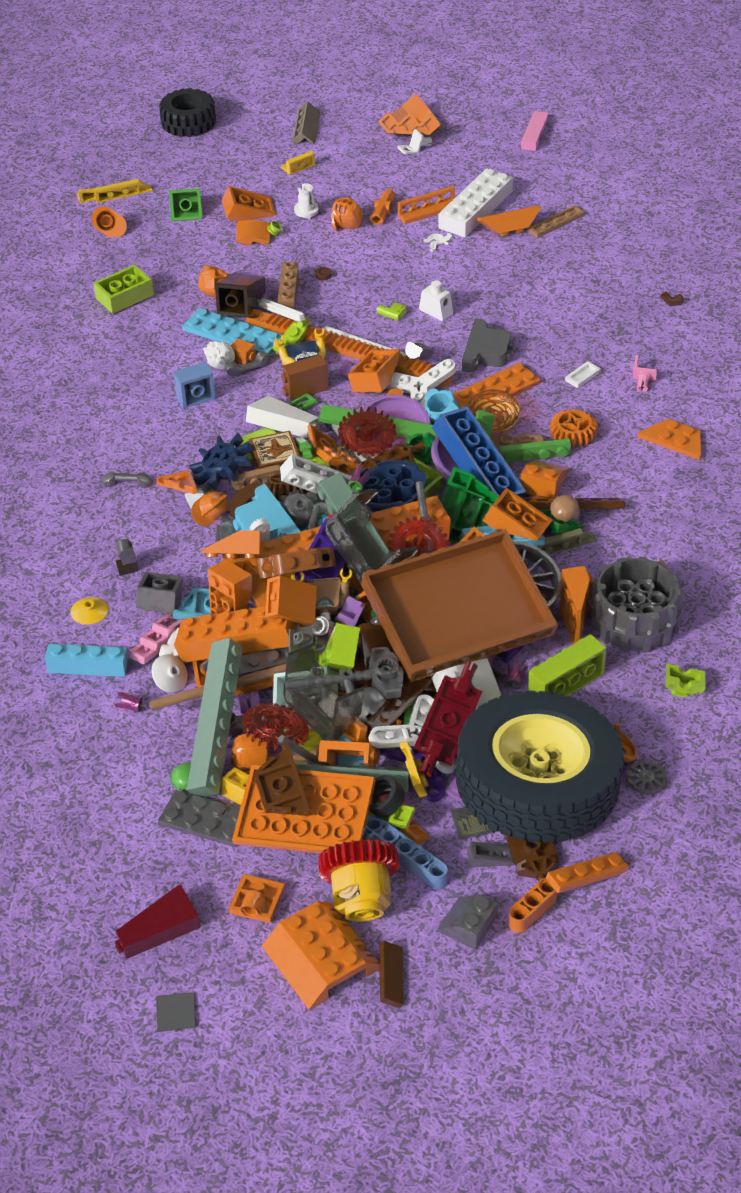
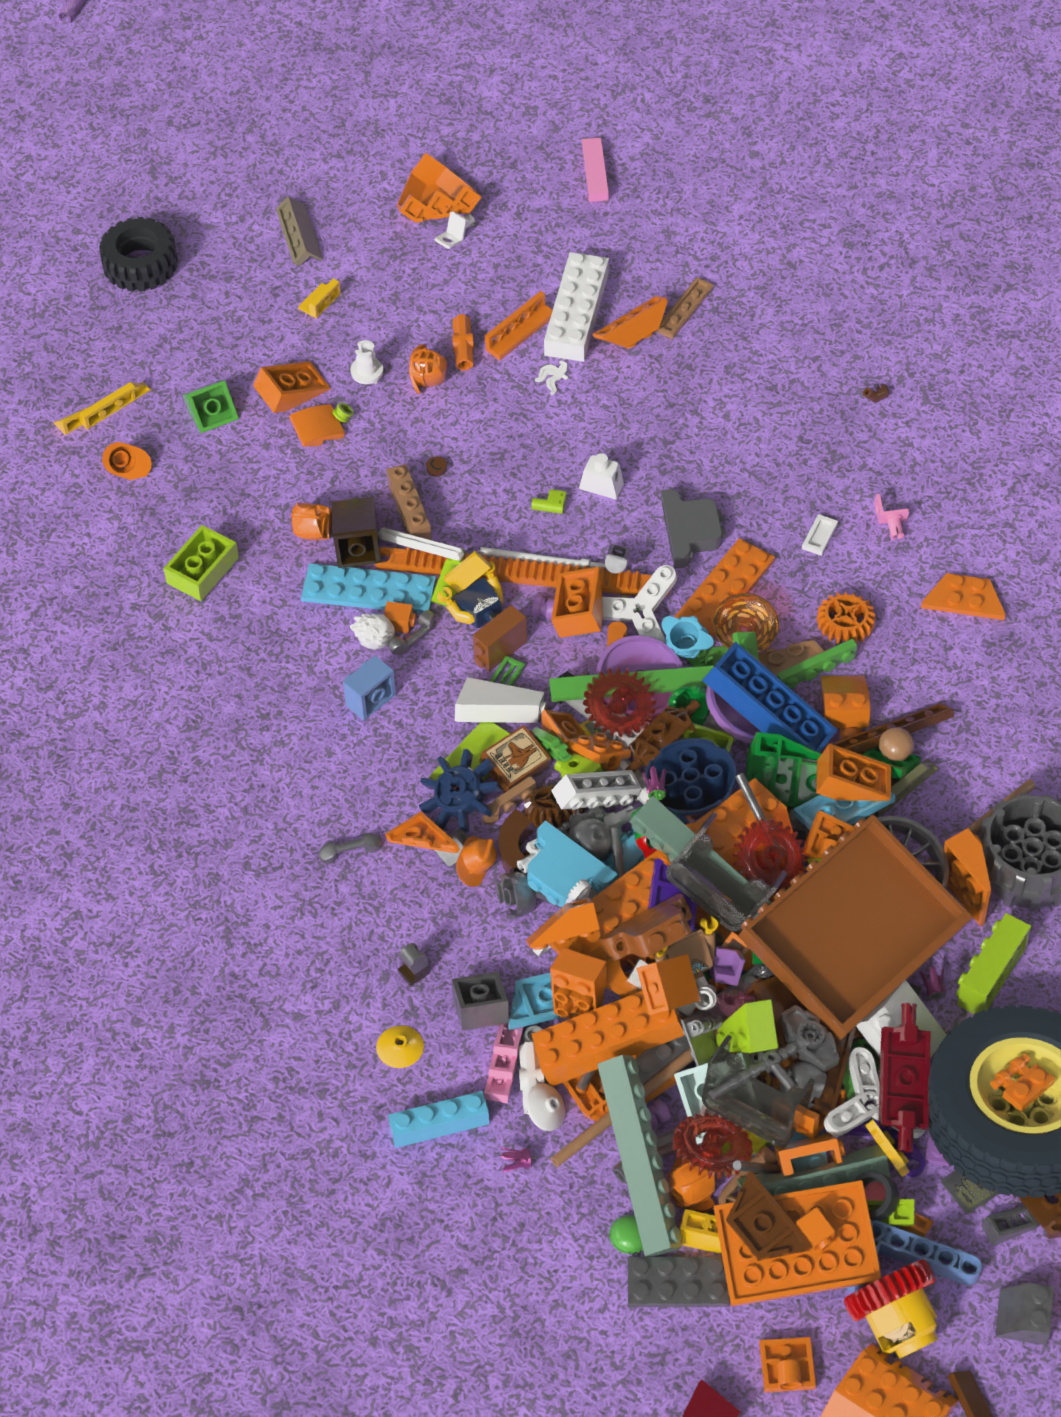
camera: 20 degrees left, 10 degrees up
none -> yellow tile [444,551,491,593]
none -> orange brick [796,1207,835,1252]
none -> orange plate [990,1053,1055,1112]

